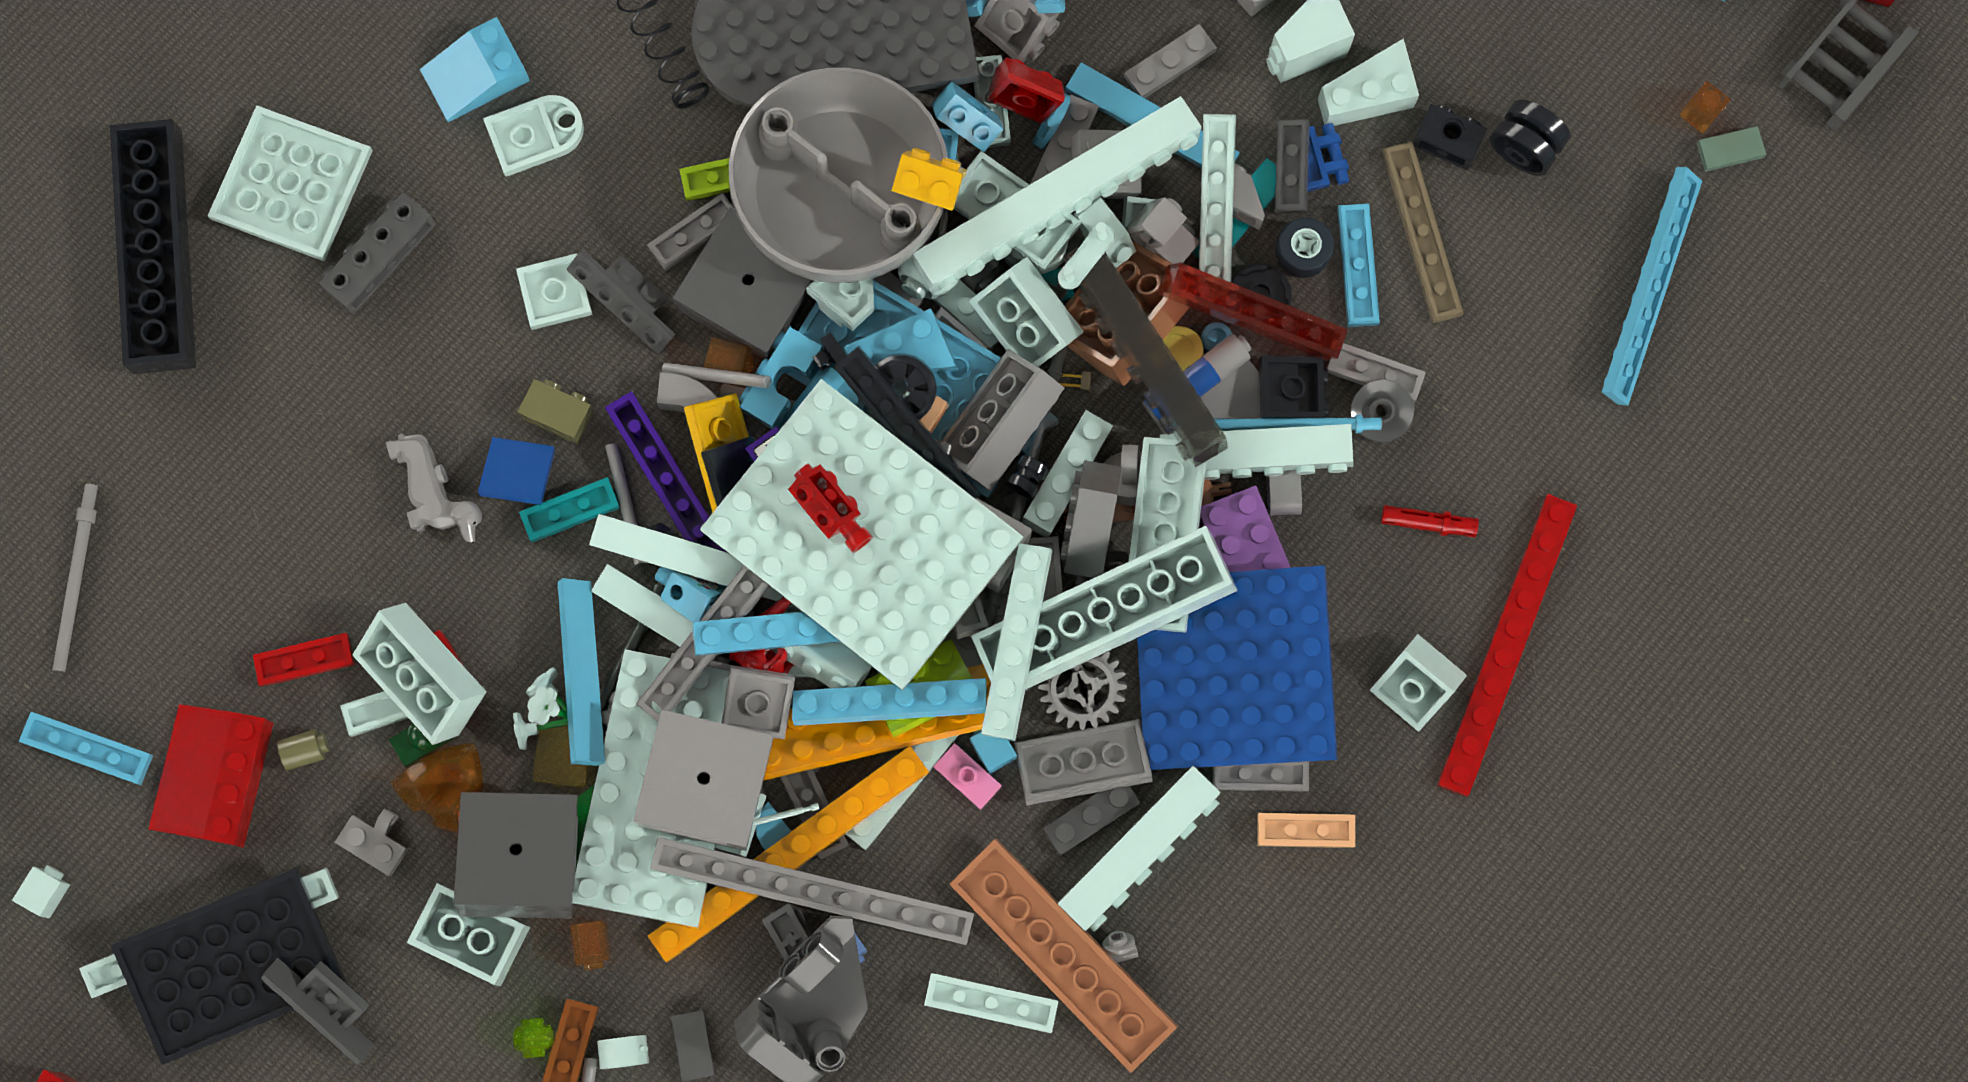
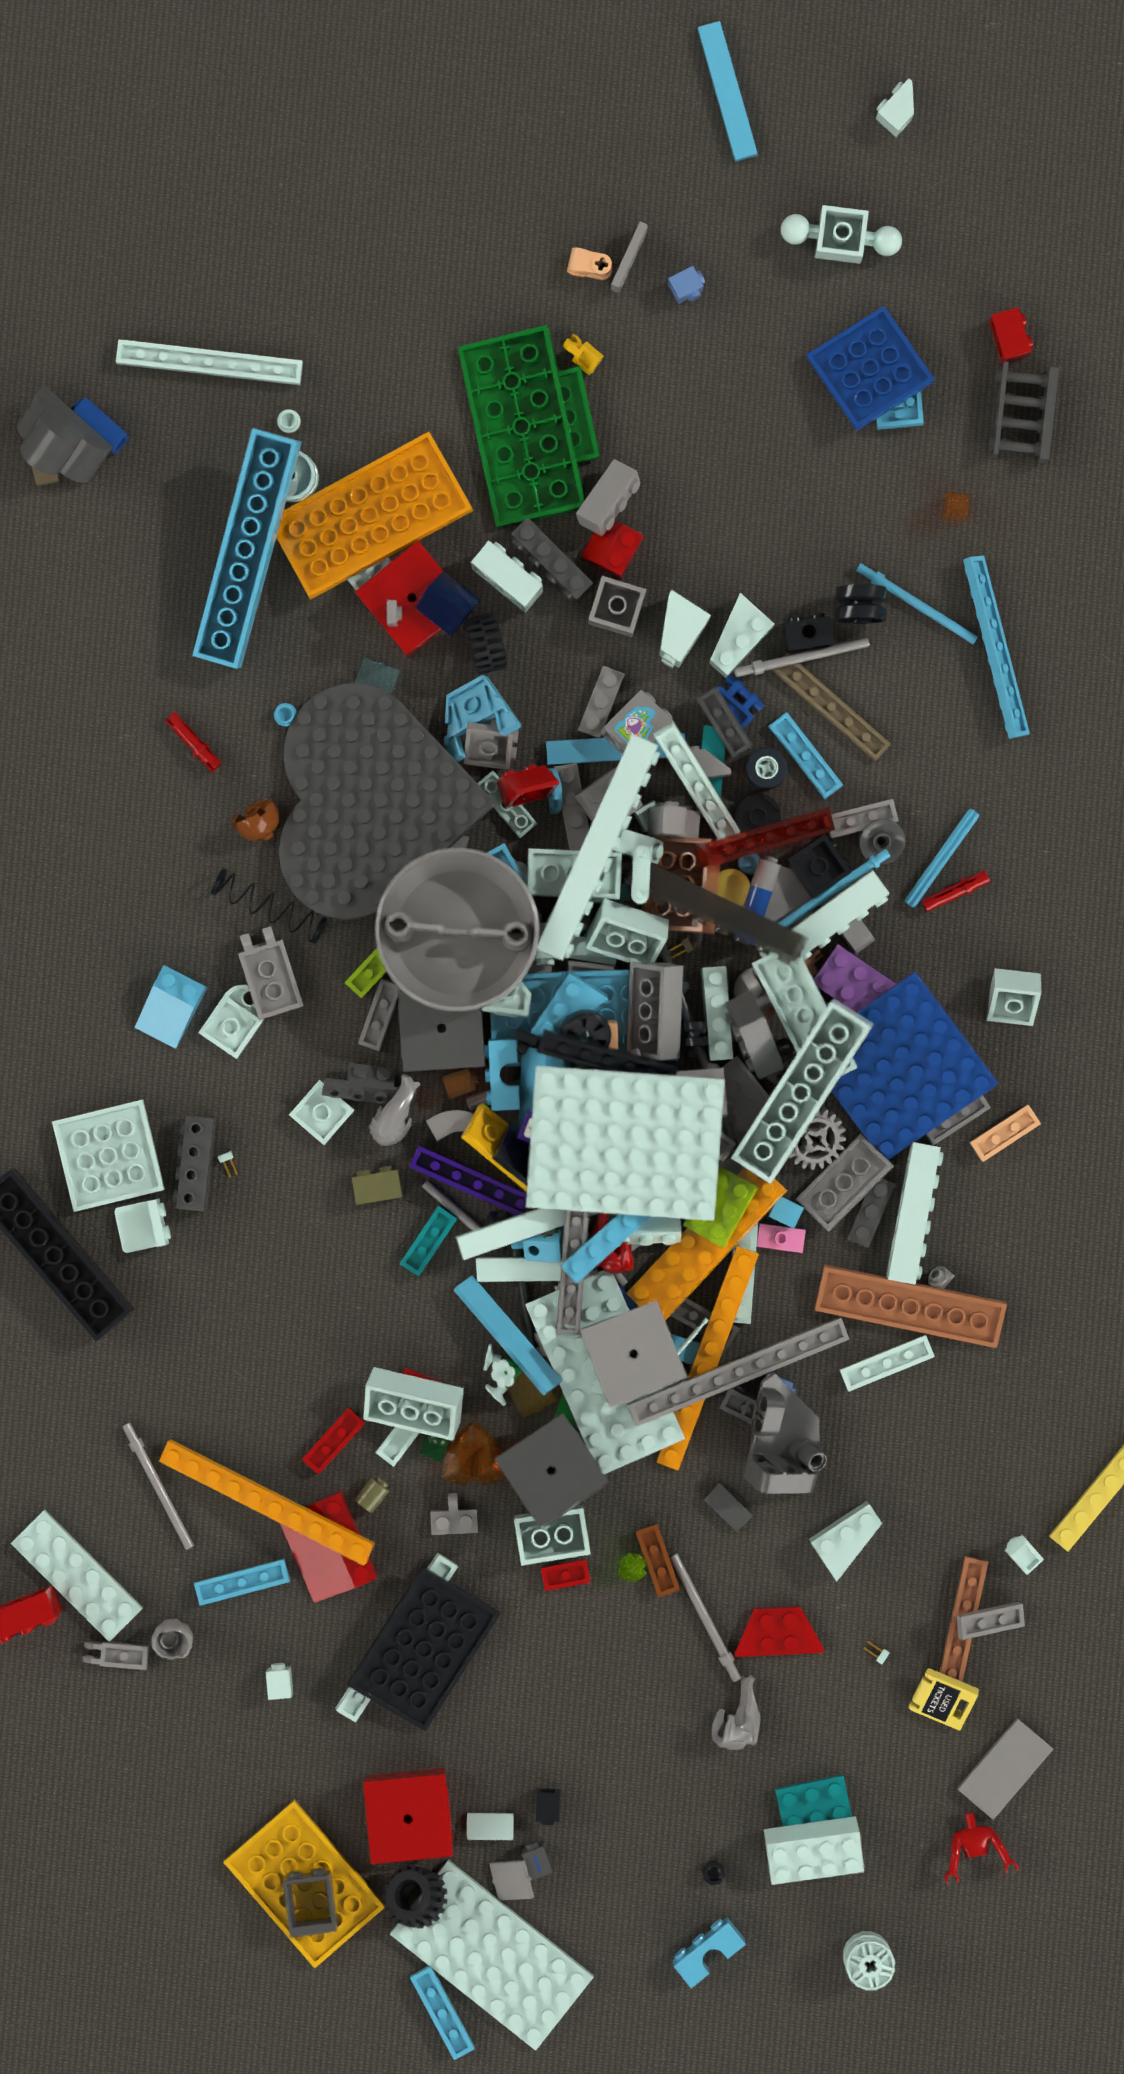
camera: 35 degrees left, 10 degrees up
dark grey bracket [261,958,375,1065] -> none
light grey animal [386,433,482,543] -> none
blue tile [478,437,555,505] -> none
clear orange brick [570,920,611,971] -> none
light aqua piece [597,1035,649,1069] -> none
light grey bar [662,363,771,388] -> none
light grey tile [721,665,795,739] -> none
red brick [788,464,873,553] -> none
medium azure plate [792,678,987,726] -> none
yellow bracket [891,148,967,211] -> none
medium azure brick [931,82,1003,152] -> none
light aqua plate [981,543,1052,741] -> none
red plate [1437,494,1578,797] -> none
sand green tile [1696,126,1767,172] -> none
none -> light aqua bracket [115,1198,171,1253]
none -> light orange plate [159,1439,375,1566]
none -> light aqua piece [218,1151,238,1178]
none -> light grey tile [238,926,304,1020]
none -> light grey hair [369,1074,421,1146]
none -> red plate [541,1558,591,1591]
none -> panel [600,690,674,755]
none -> light grey bar [734,638,870,677]
none -> medium azure bar [856,563,978,644]
none -> medium azure axle [905,809,979,907]

